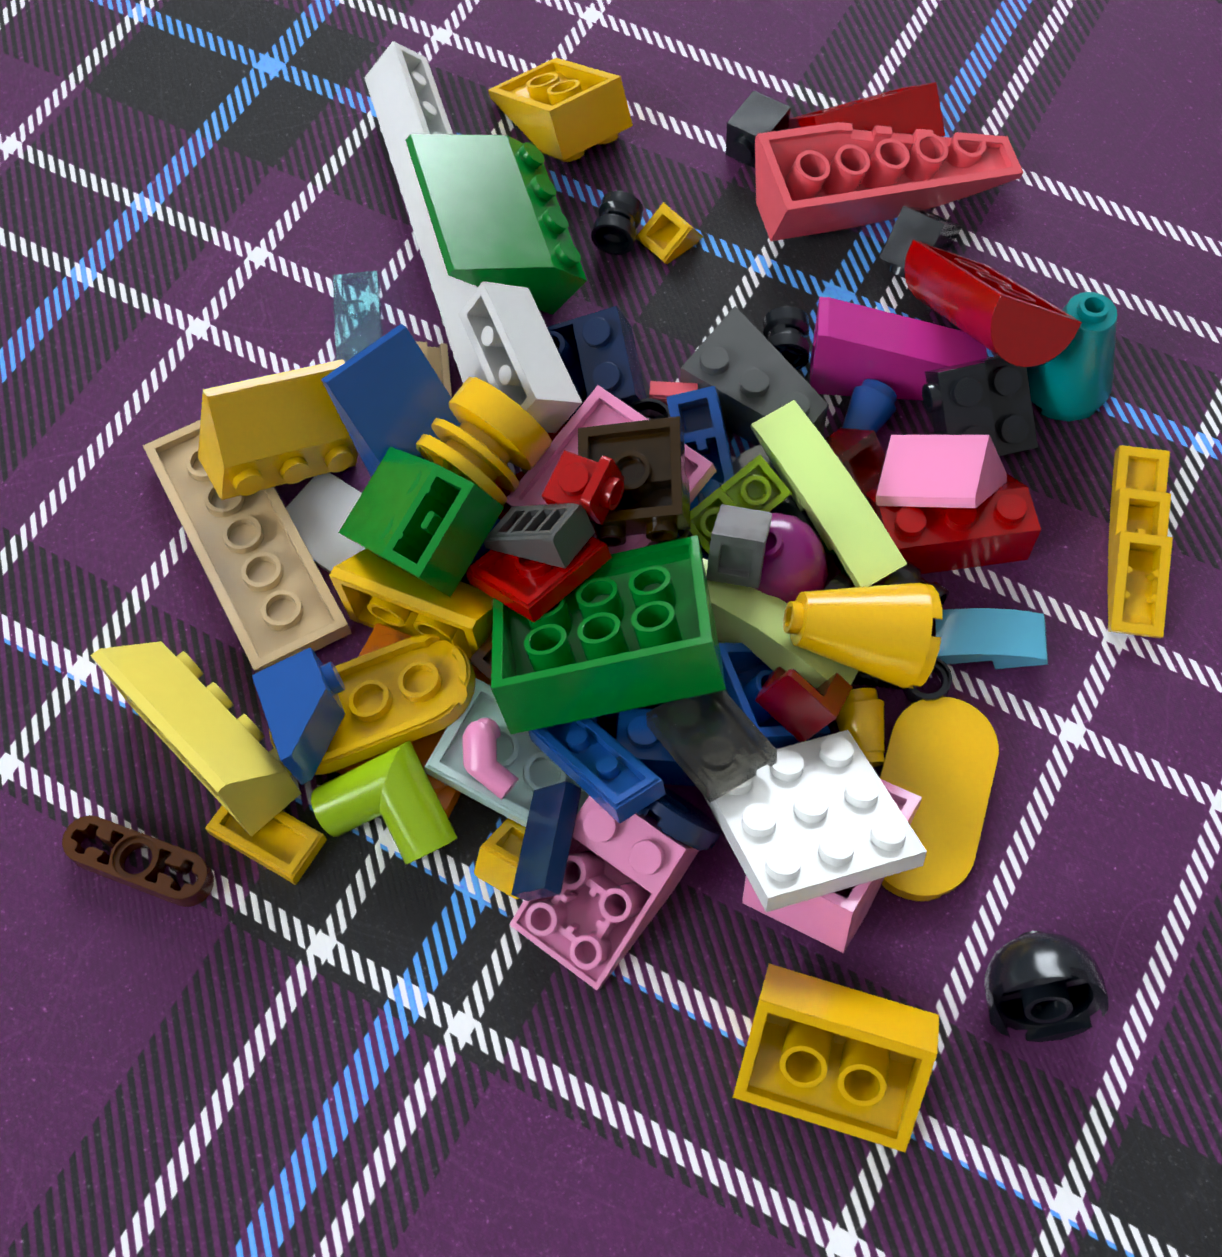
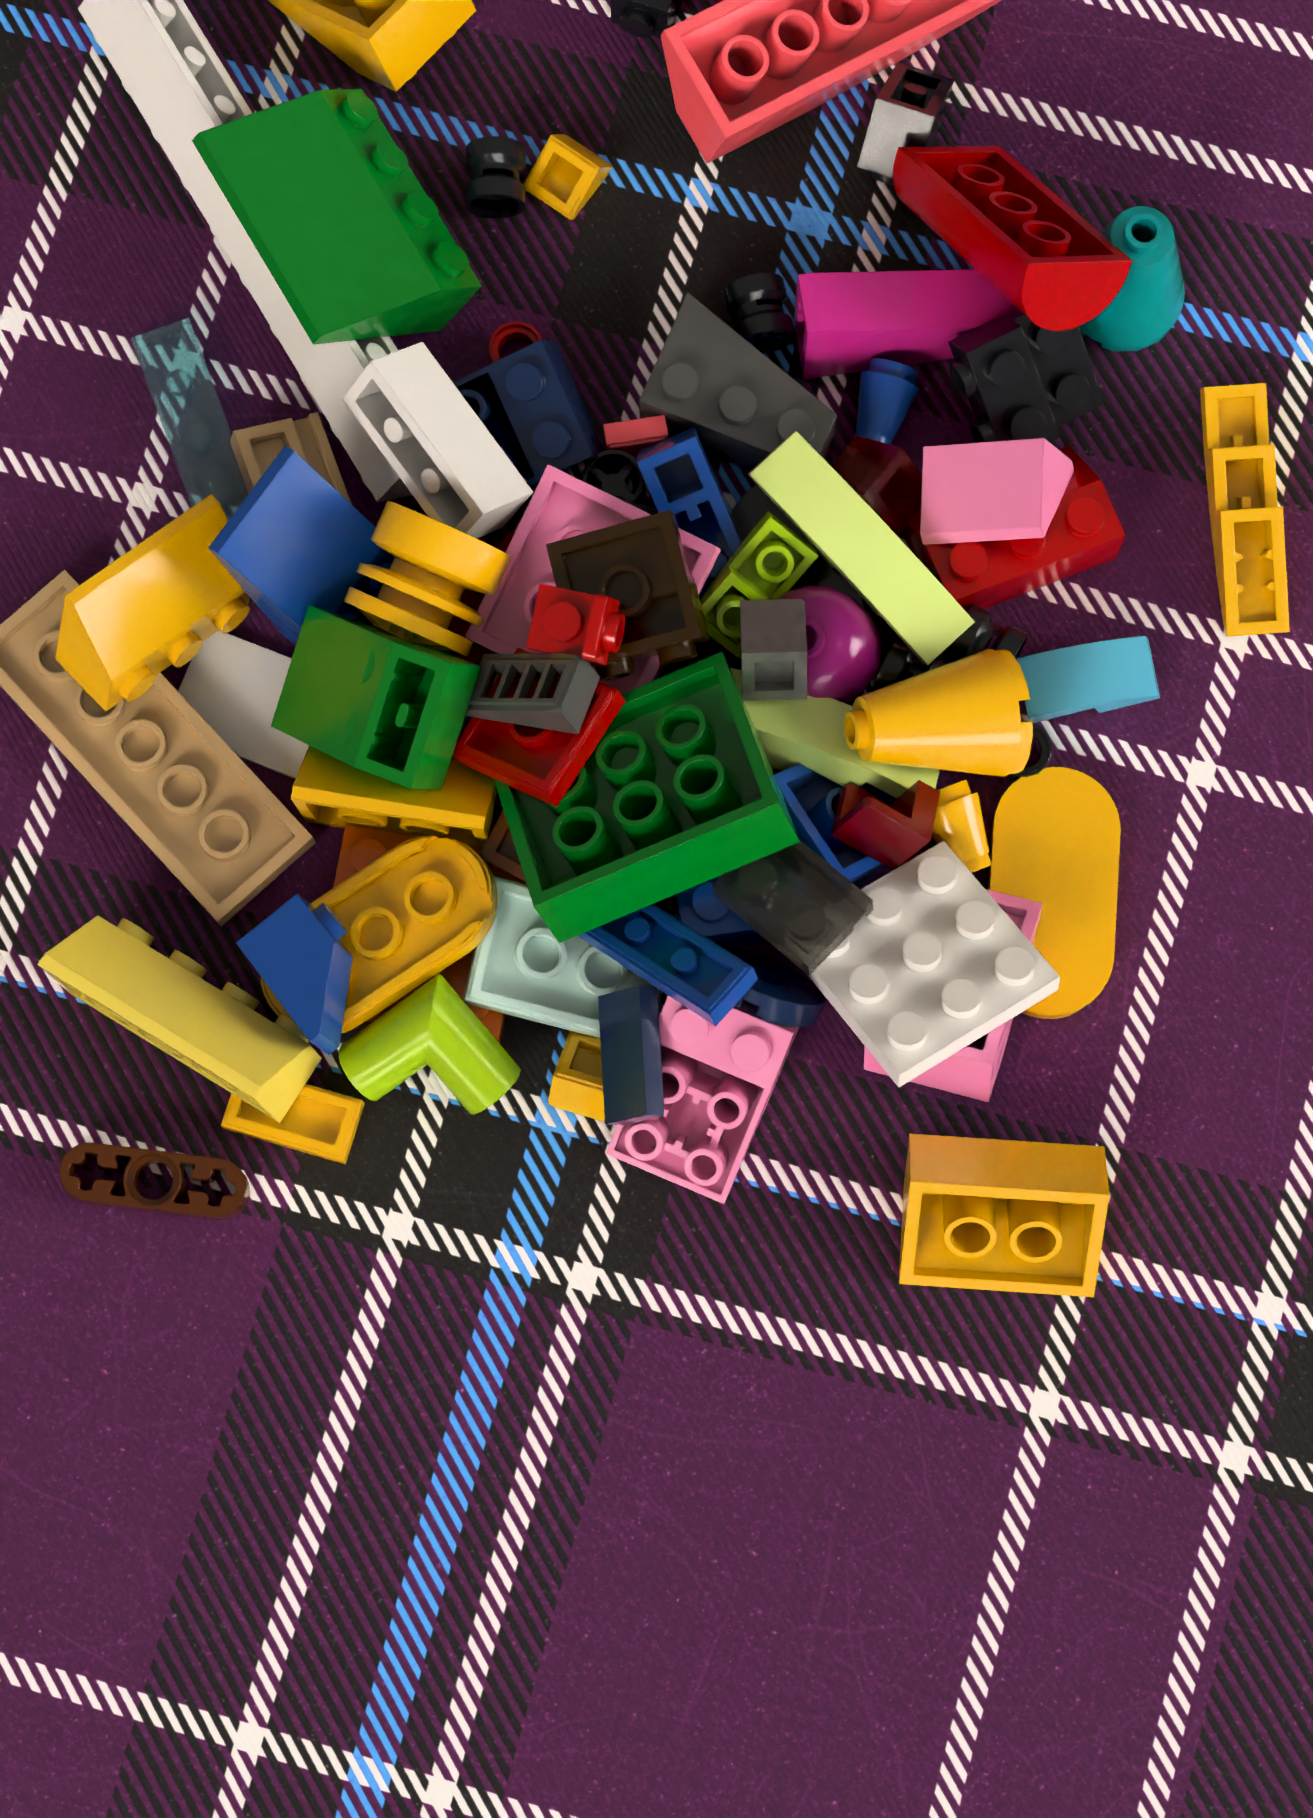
camera: 15 degrees left, 15 degrees up
bright pink arm [462,718,519,800] -> none
black cylinder [985,931,1108,1042] -> none

